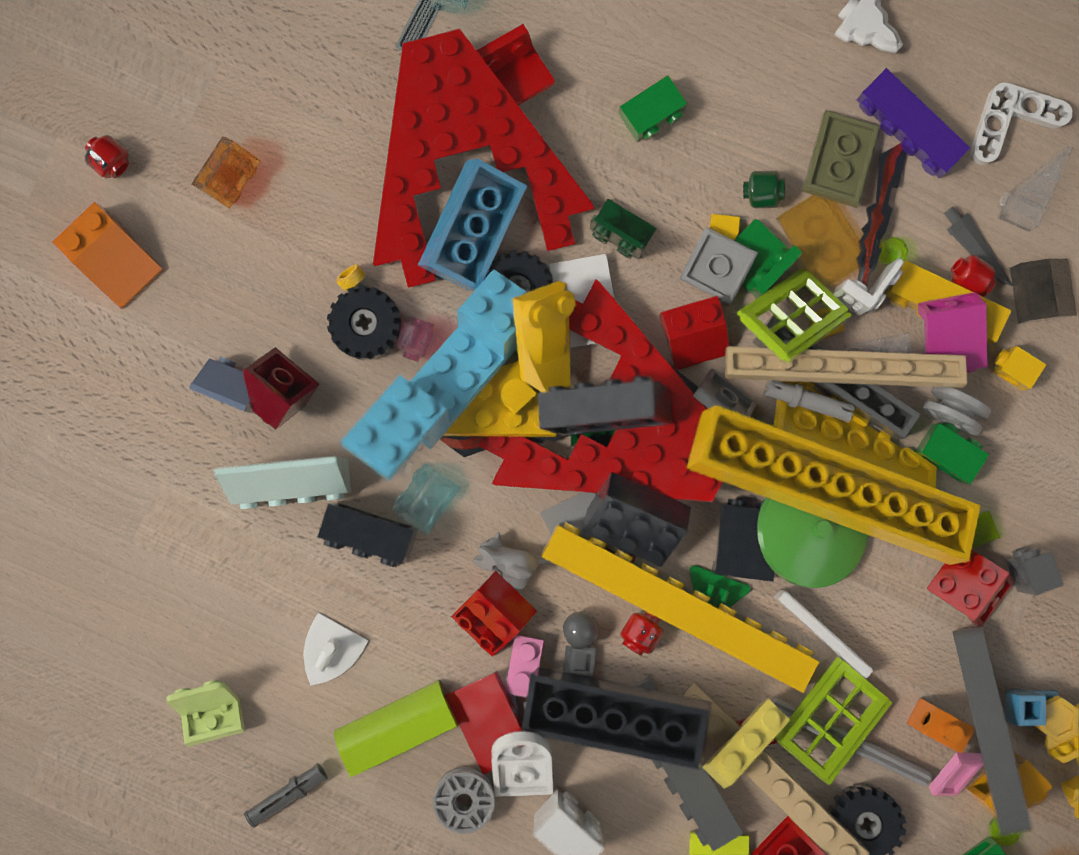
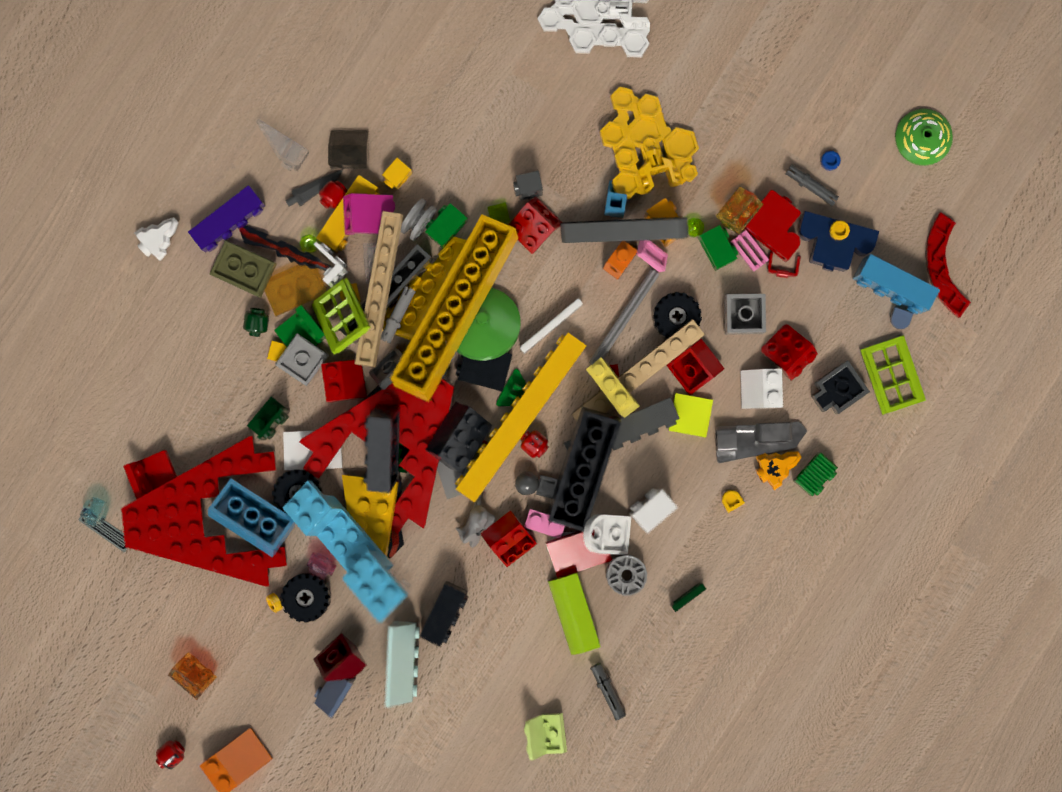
camera: 85 degrees left, 0 degrees up
white shield [303,612,369,686] -> none
clear light blue bracket [393,463,461,535] -> none
yellow tile [500,379,537,415] -> none
yellow slope [512,281,575,393] -> none
green piece [618,75,687,142] -> none
lime piece [774,657,892,785] -> none
white beam [970,82,1073,165] -> none

